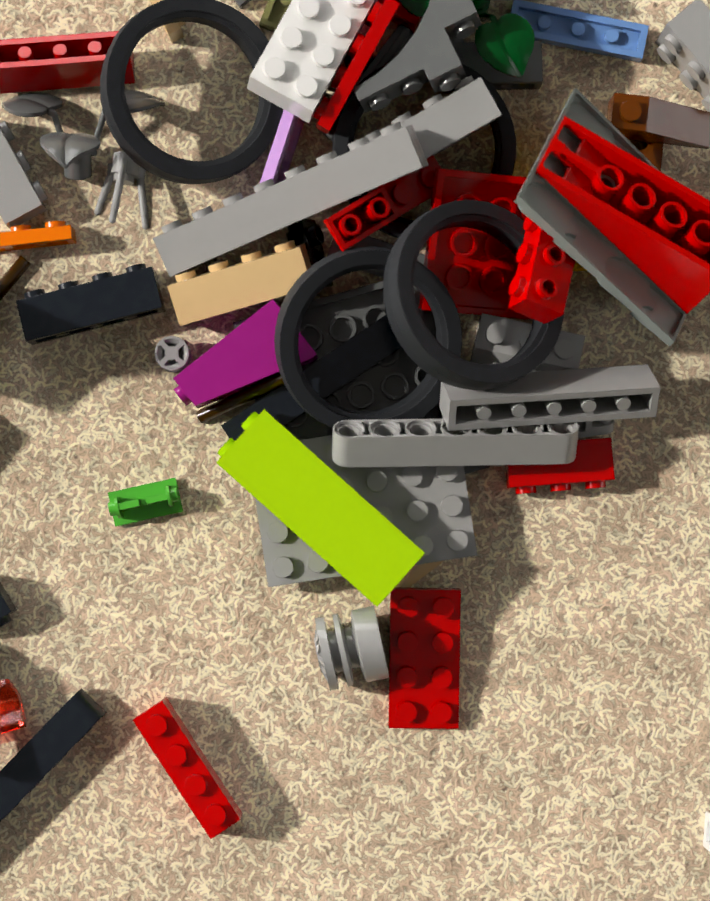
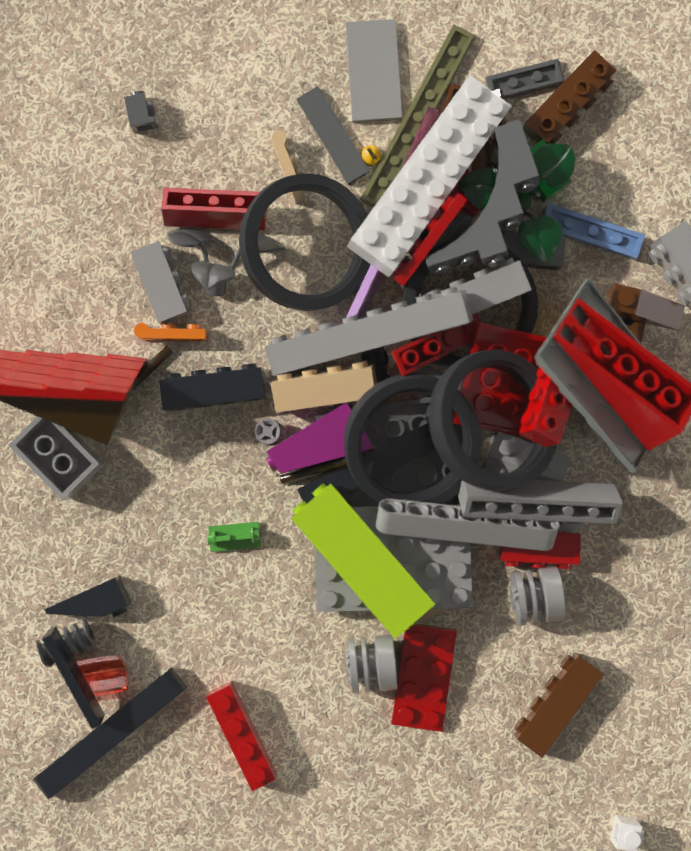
camera: 15 degrees right, 0 degrees up
light grey plant [94,151,149,230] -> none
none -> light grey wheel [509,566,565,626]
none -> reddish brown brick [514,652,604,758]

